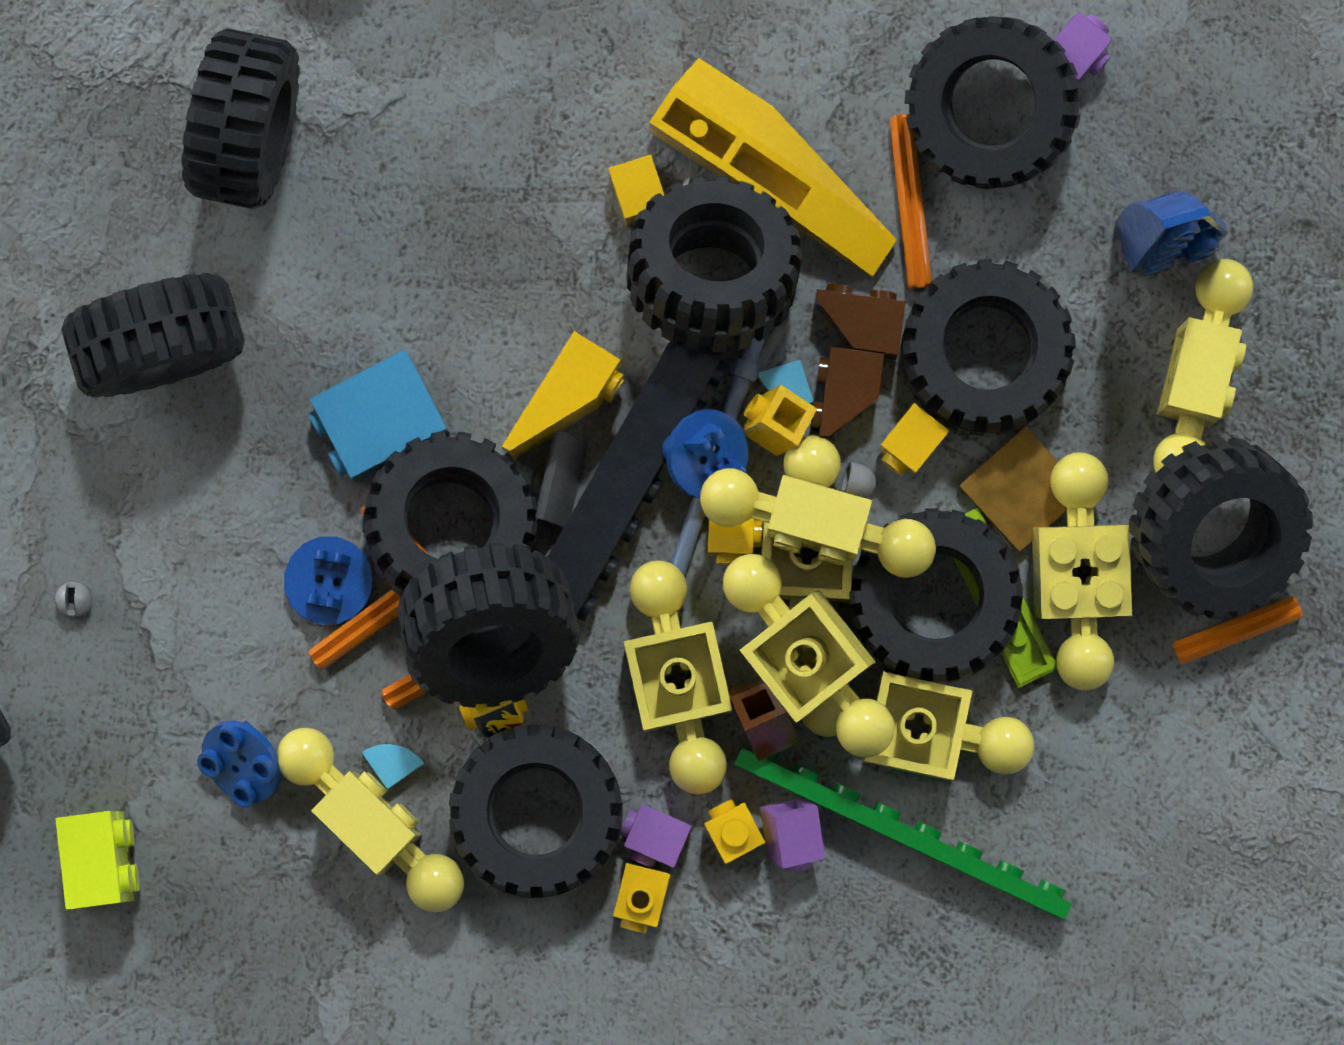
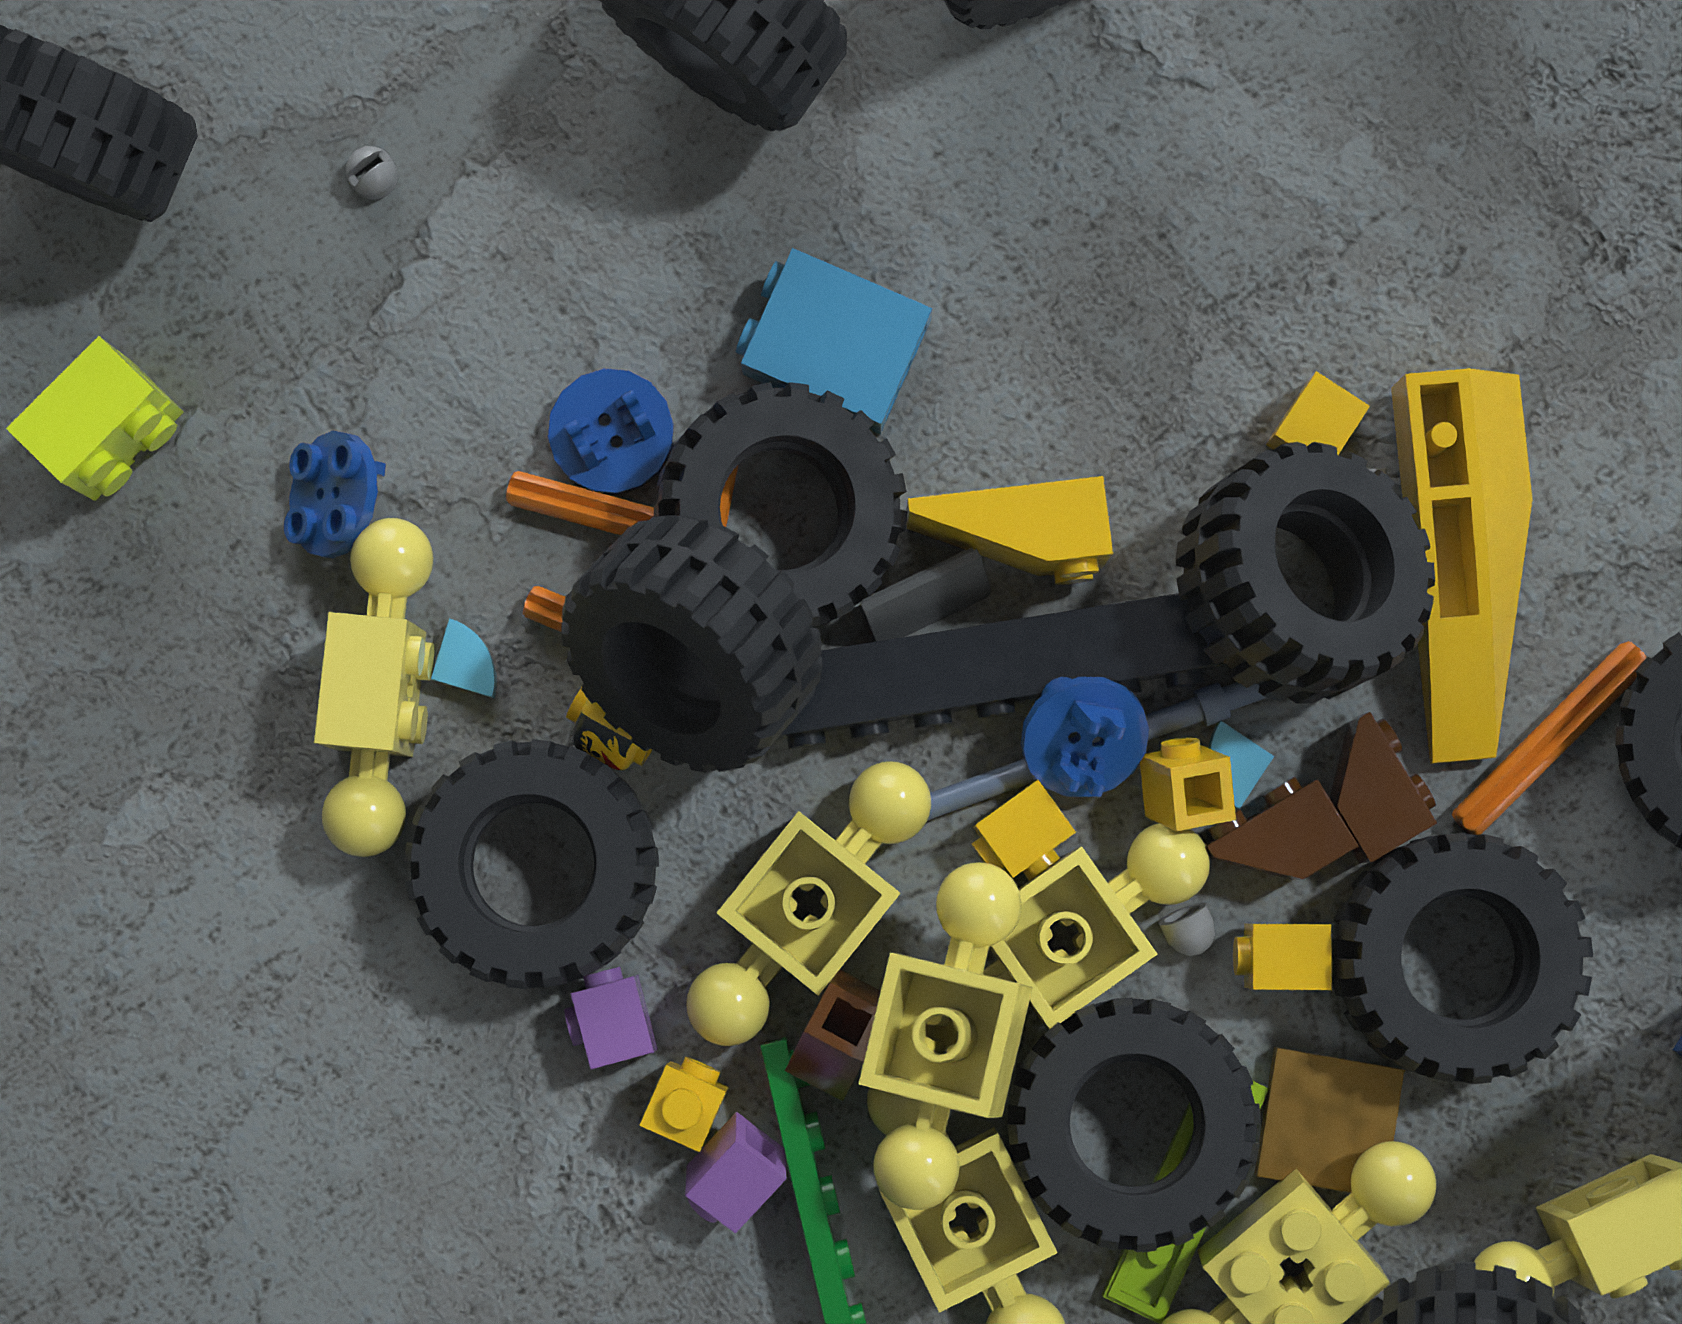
camera: 50 degrees right, 0 degrees up
yellow brick [613,863,671,933] -> none
light yellow brick [700,468,936,578] -> none

